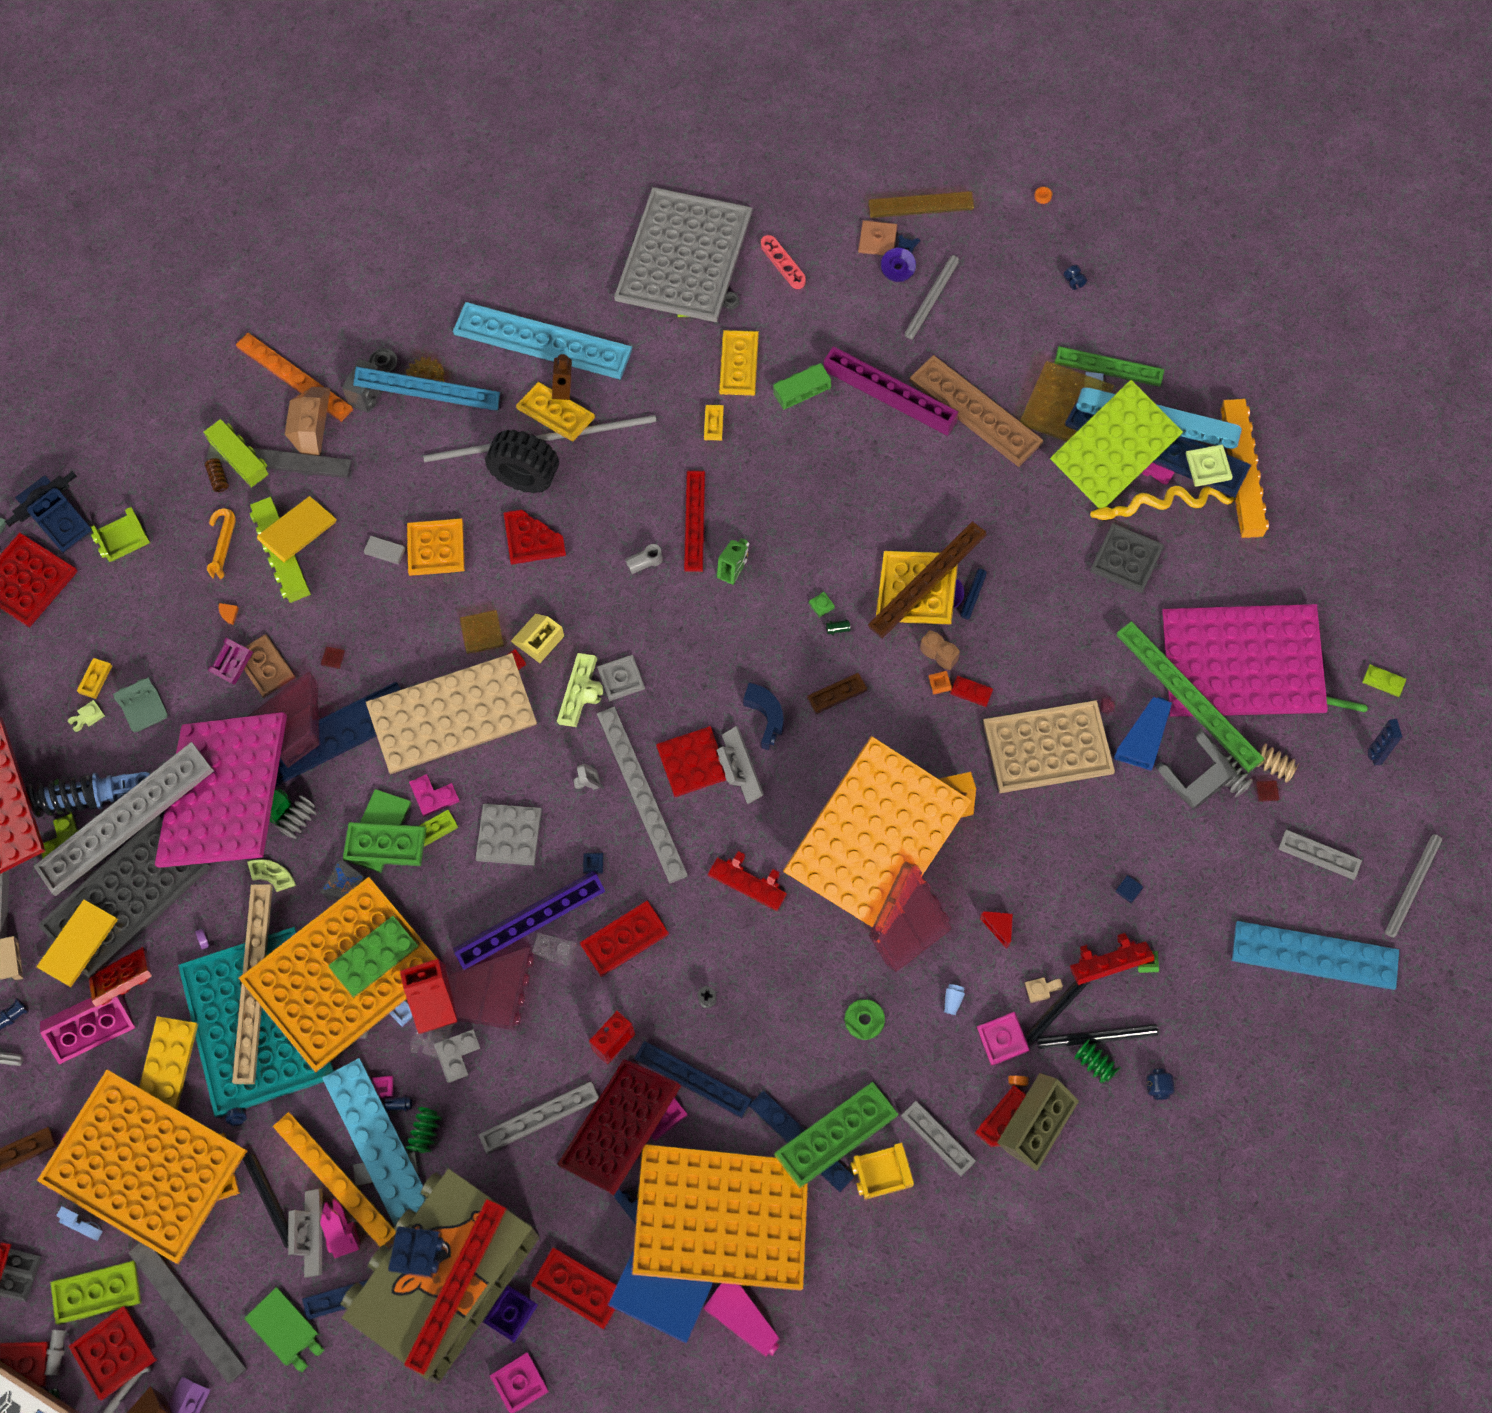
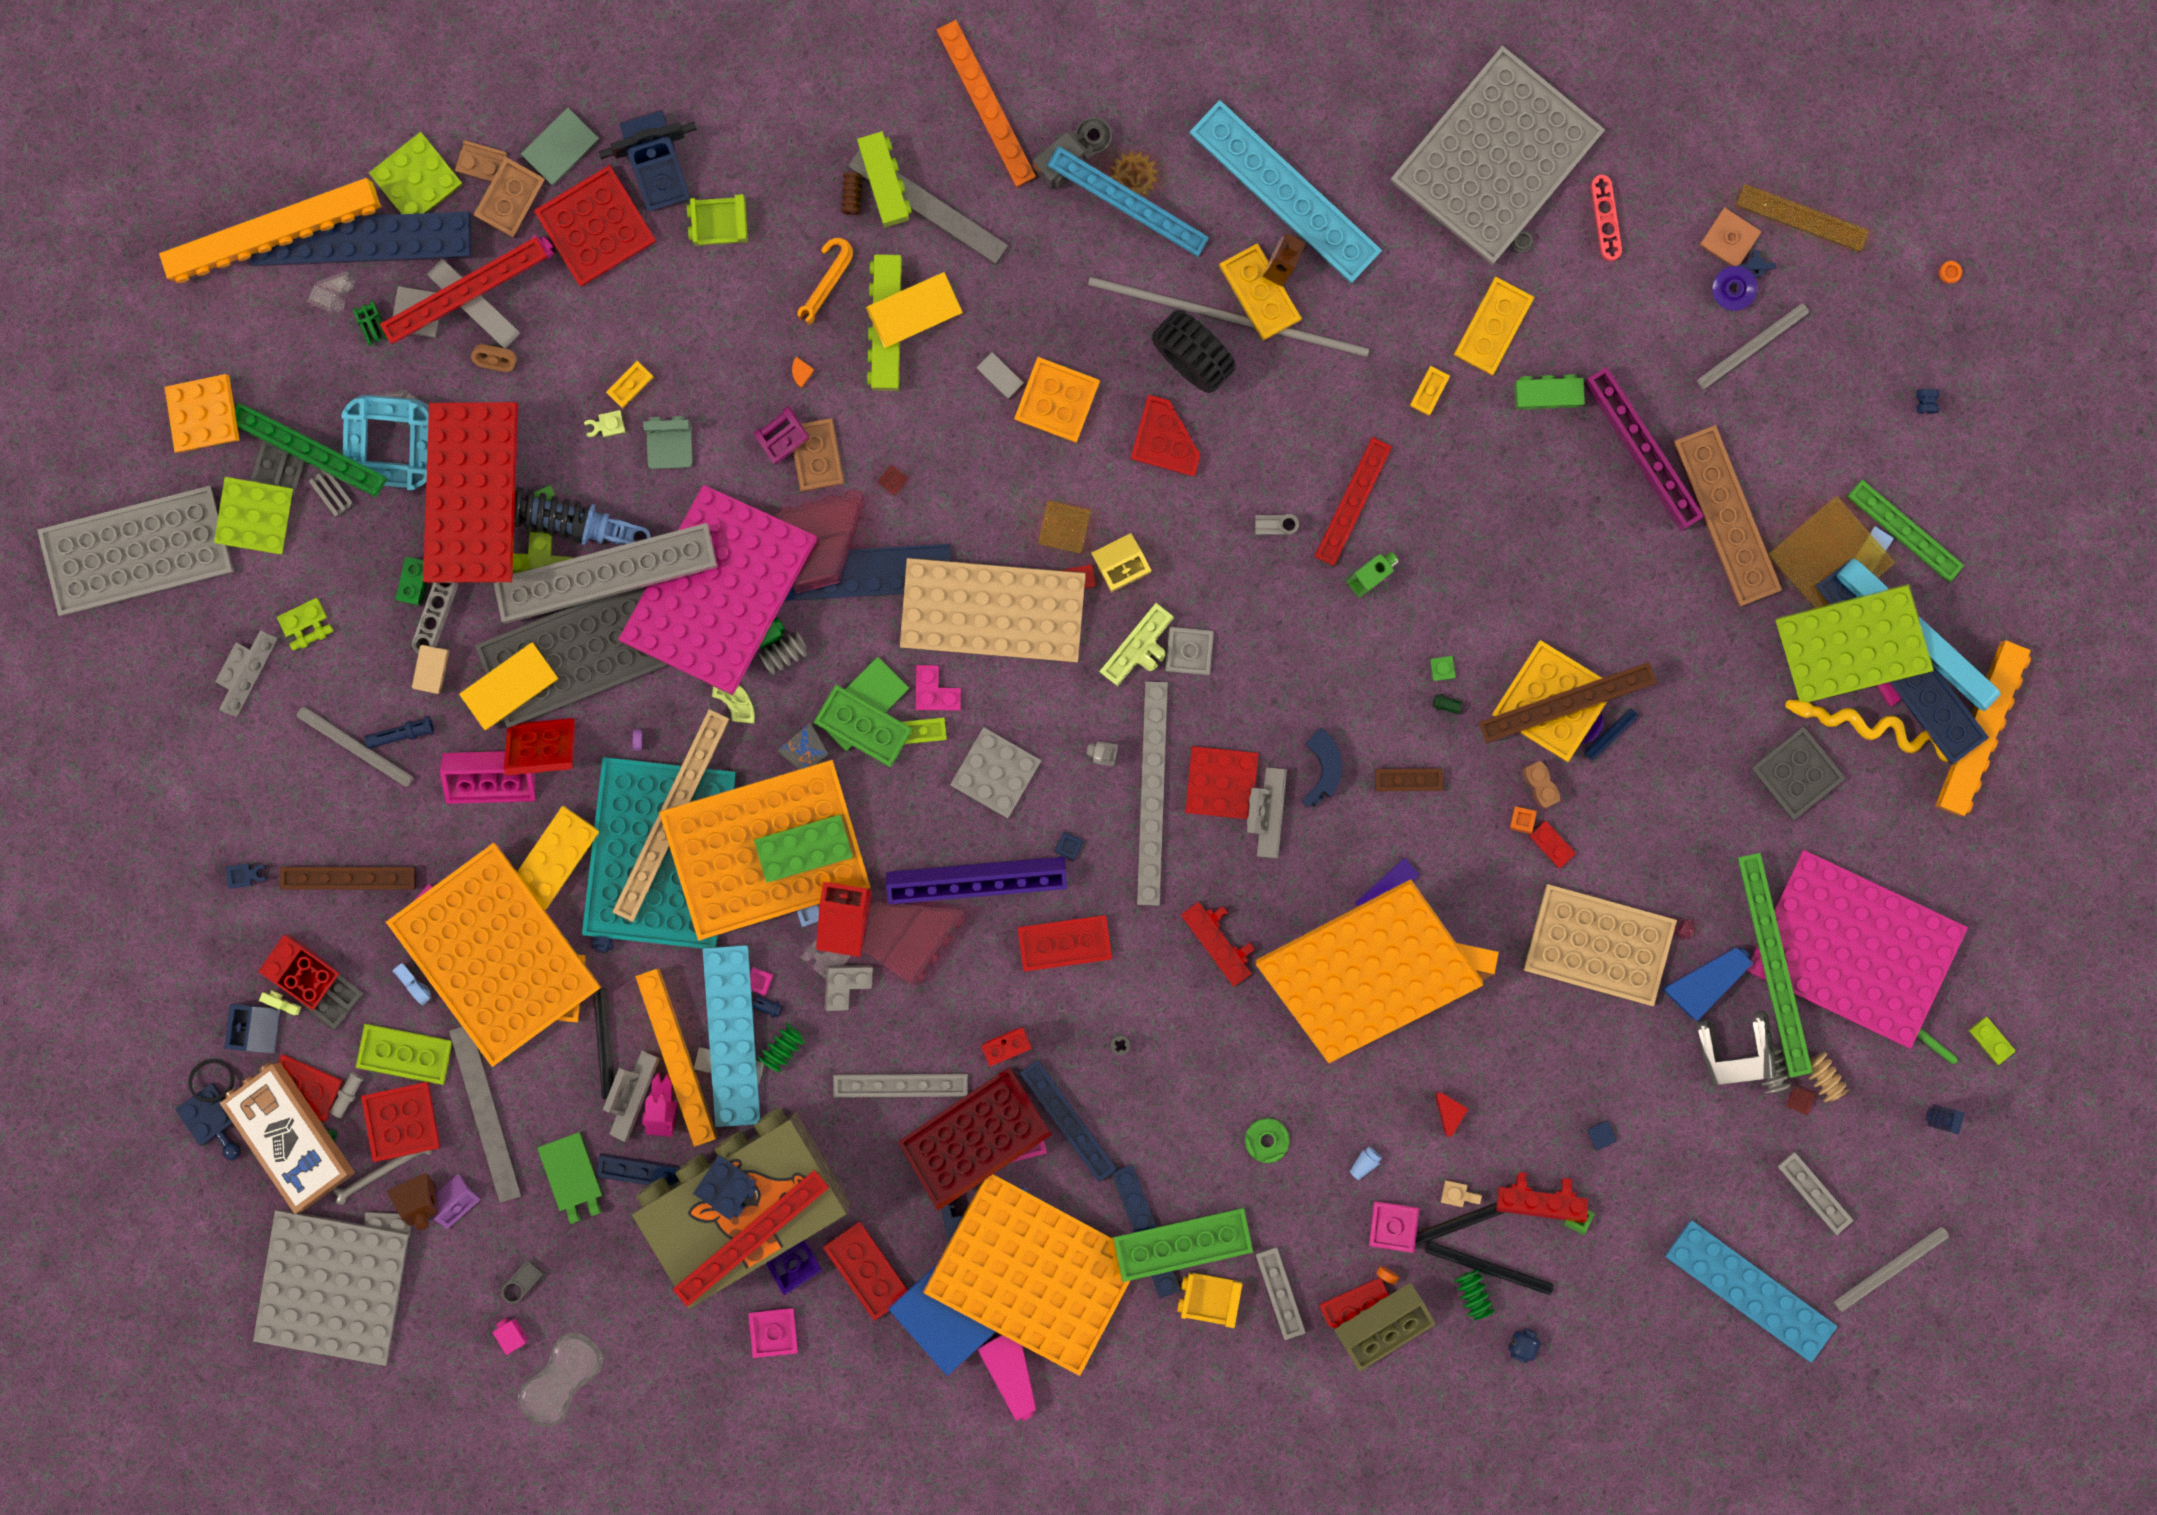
camera: 20 degrees right, 20 degrees up
medium nougat wedge [285,387,330,456] -> none
clear slope [532,933,578,967] -> none
clear pink slope [868,862,952,972] -> none
yellowish green plate [1186,444,1232,487] -> none

